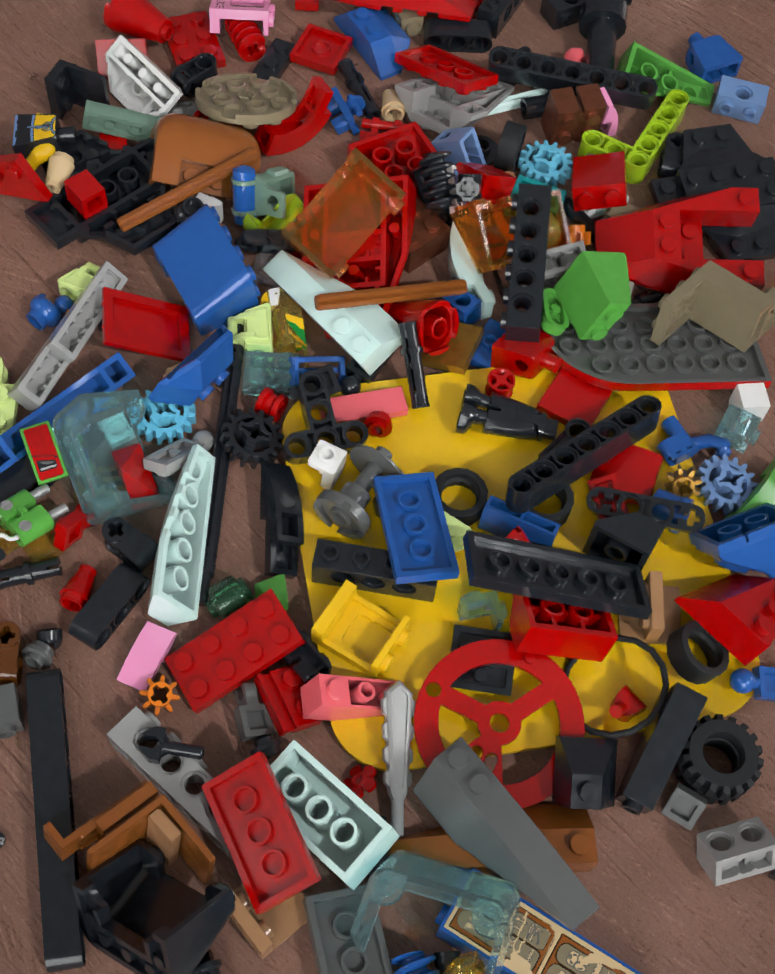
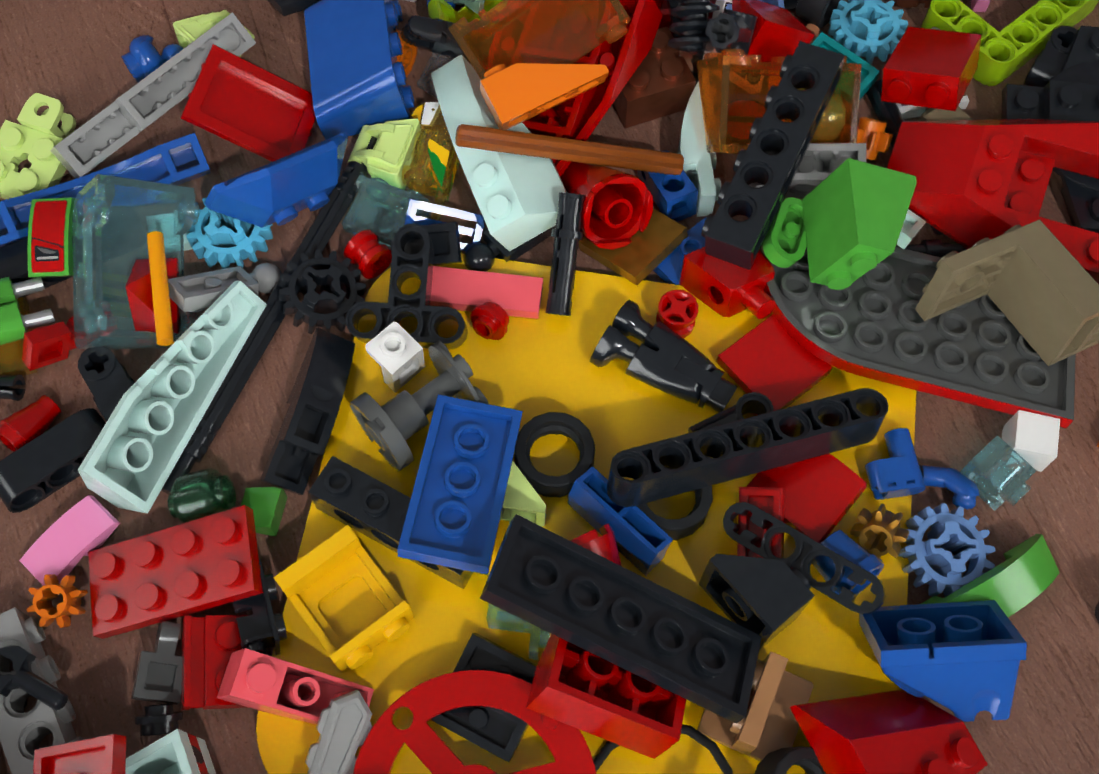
camera: 25 degrees right, 5 degrees up
none -> light orange bar [147,231,174,346]
none -> orange slope [480,63,609,130]

